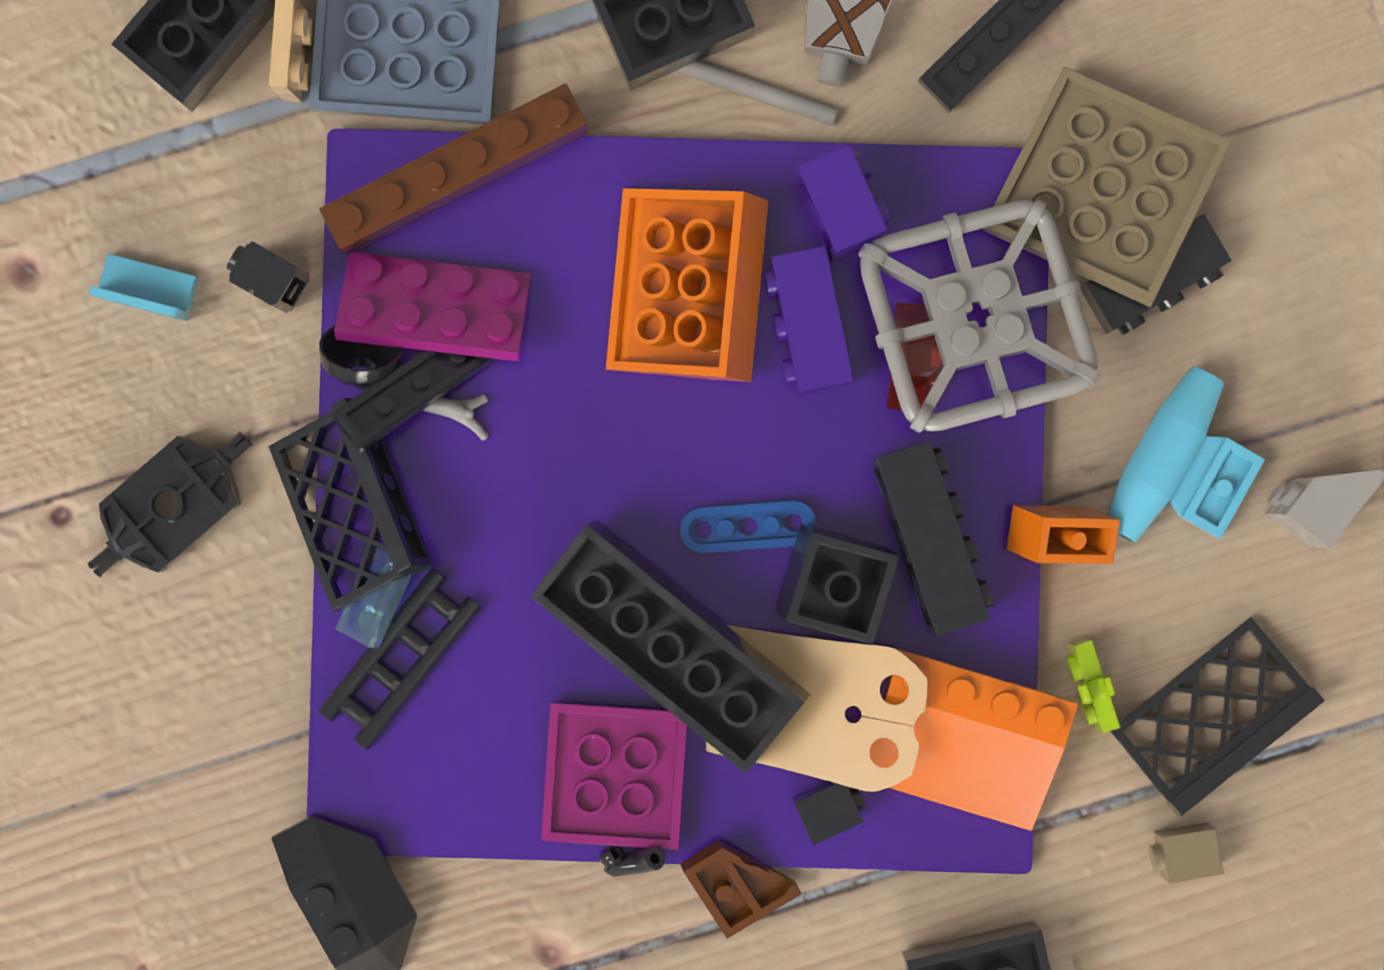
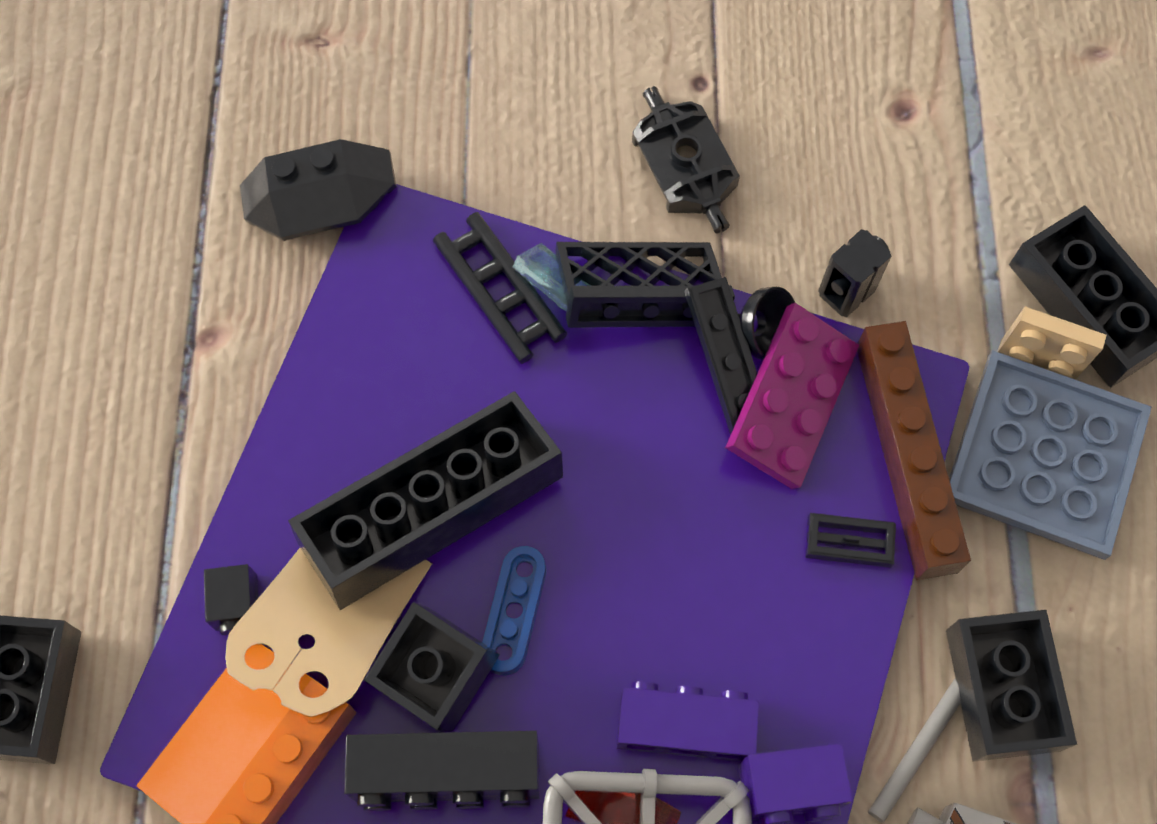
camera: 110 degrees right, 20 degrees down
medium azure panel [88,253,199,321] -> none
light grey bar [423,394,489,441] -> none
magenta plate [541,702,687,850] -> none
black arm [599,845,665,877] -> none
orange slope [606,188,769,382] -> none
reddish brown wing [680,840,802,939] -> none
none -> black tile [805,513,896,568]

